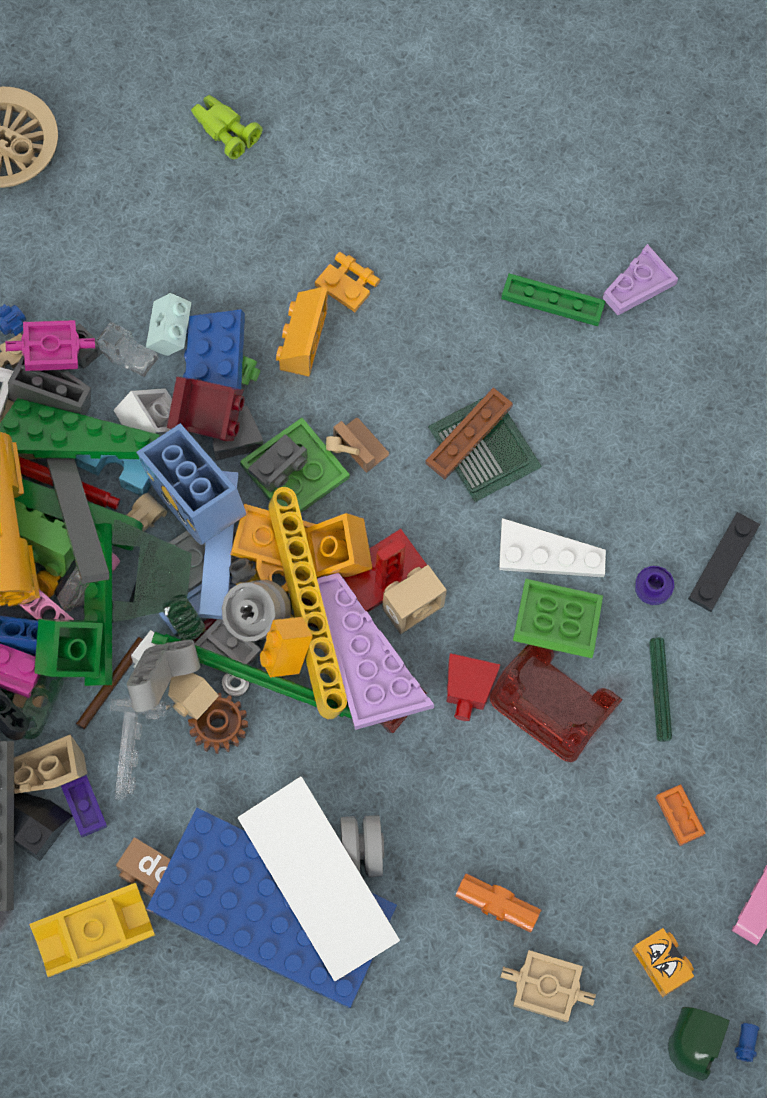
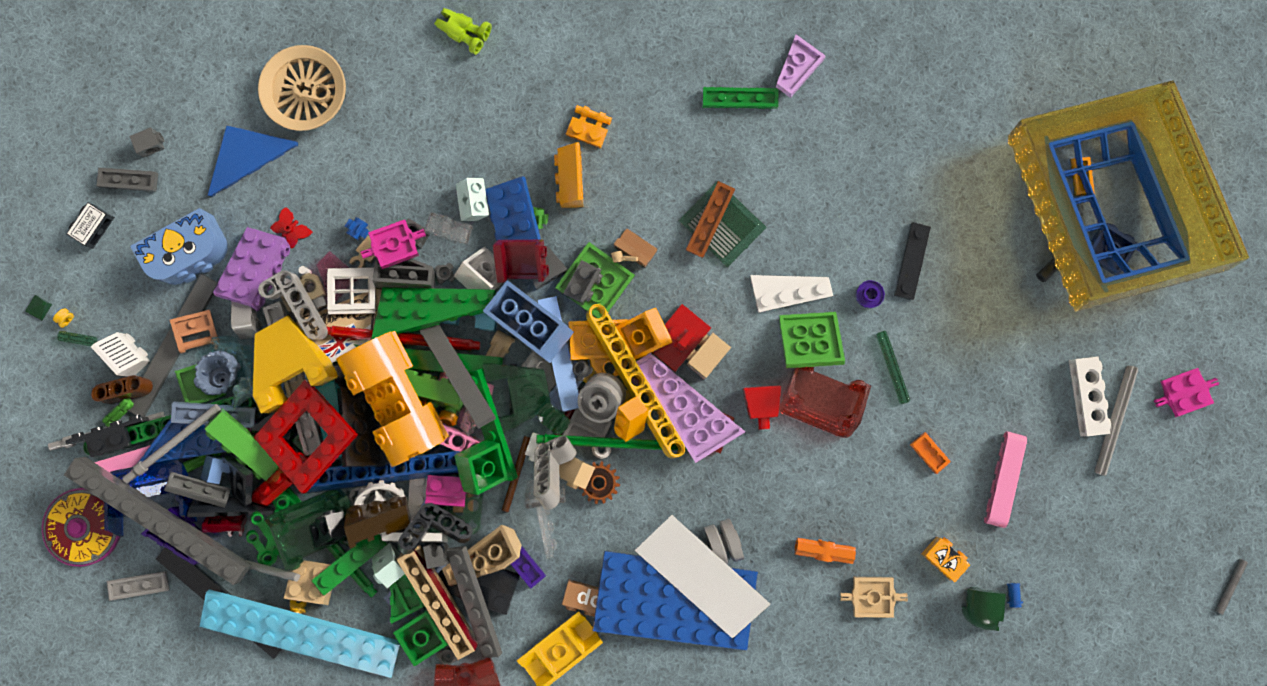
camera: 15 degrees left, 15 degrees up
none -> dark grey plate [435,263,455,284]

